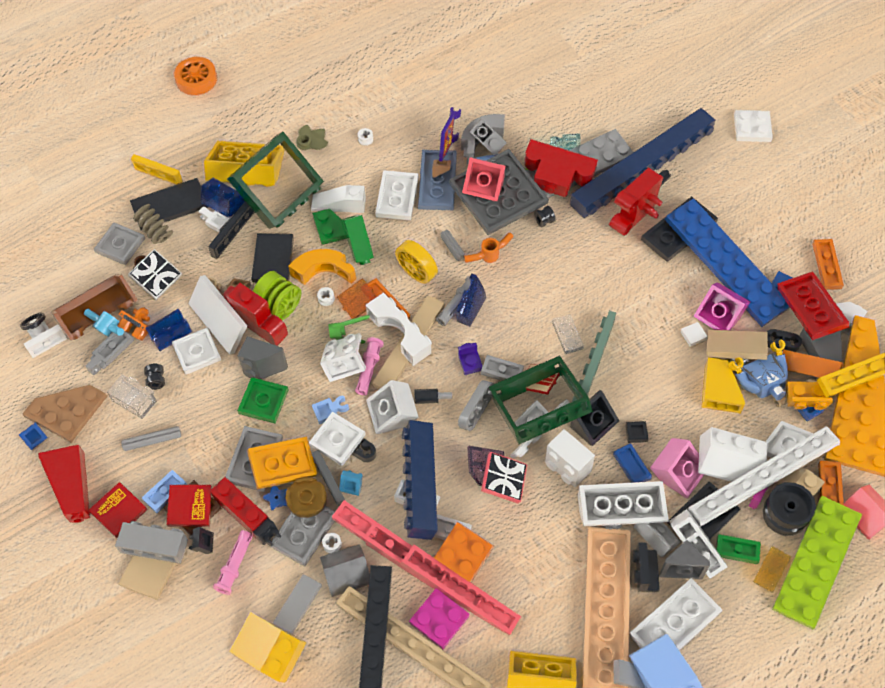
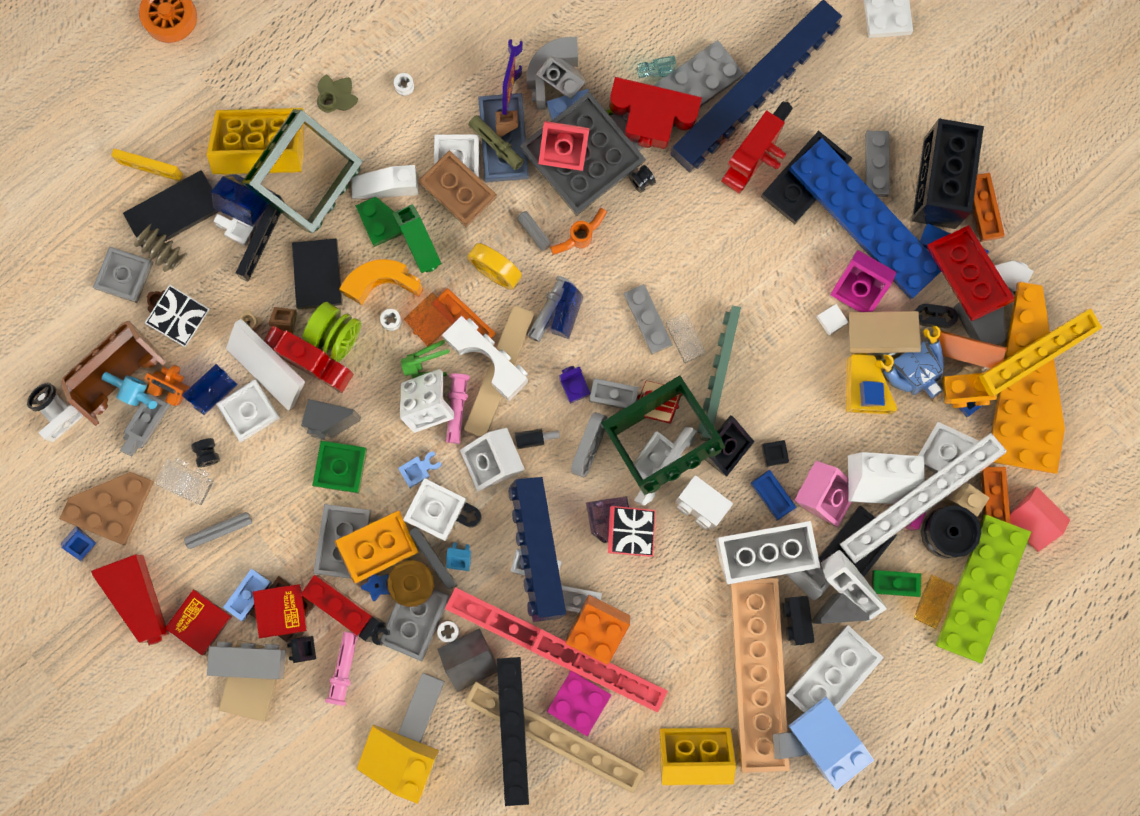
camera: 10 degrees left, 20 degrees up
none -> medium nougat tile [418,150,497,228]
none -> olive pin [468,115,524,170]
none -> light grey plate [624,284,673,355]
none -> blue slope [860,381,885,407]
none -> light grey plate [865,130,890,197]
none -> black brick [912,118,984,229]

